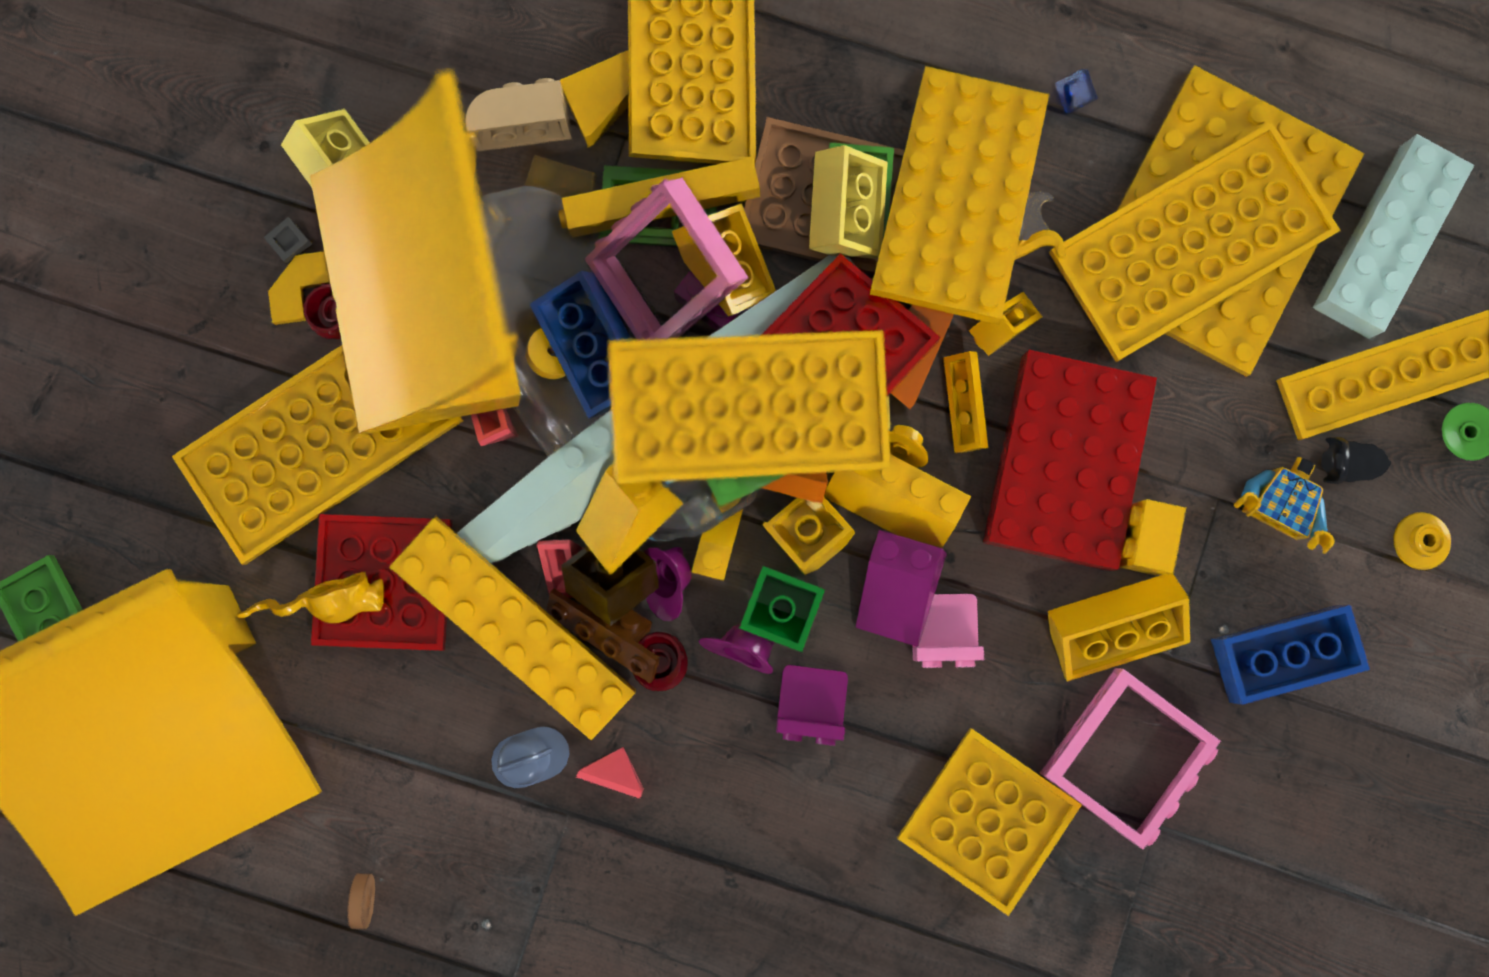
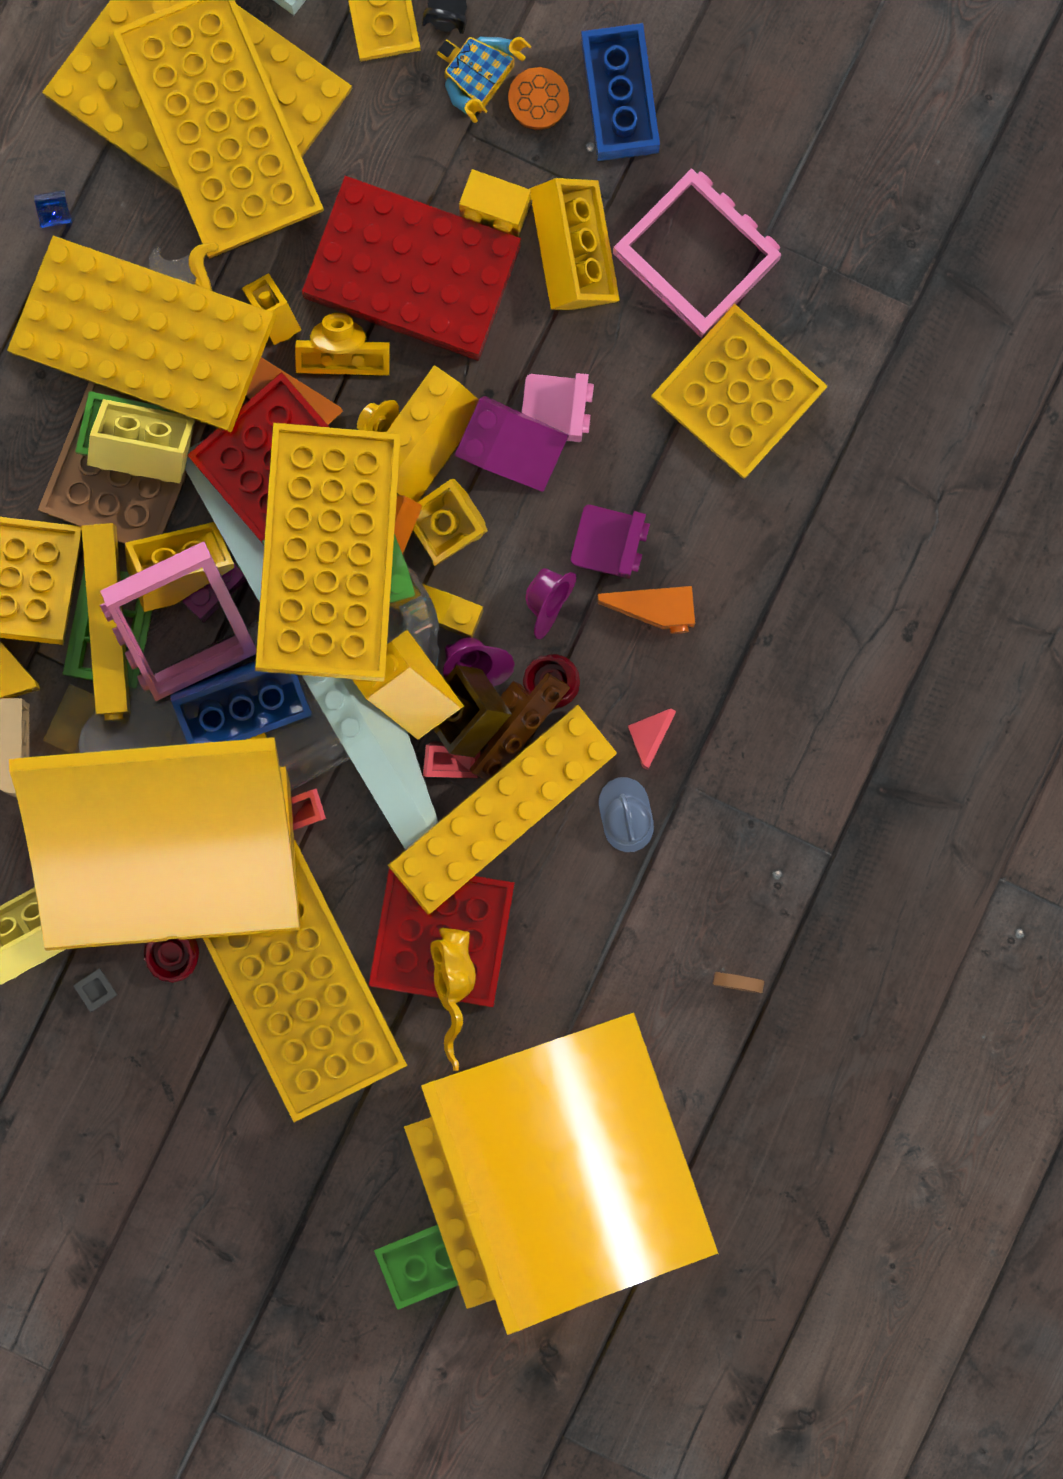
camera: 80 degrees left, 0 degrees up
yellow tile [268,251,331,325] -> none
green slope [739,566,825,652] -> none
none -> yellow piece [310,313,366,354]
none -> orange tile [508,67,570,130]
none -> orange slope [597,586,695,634]

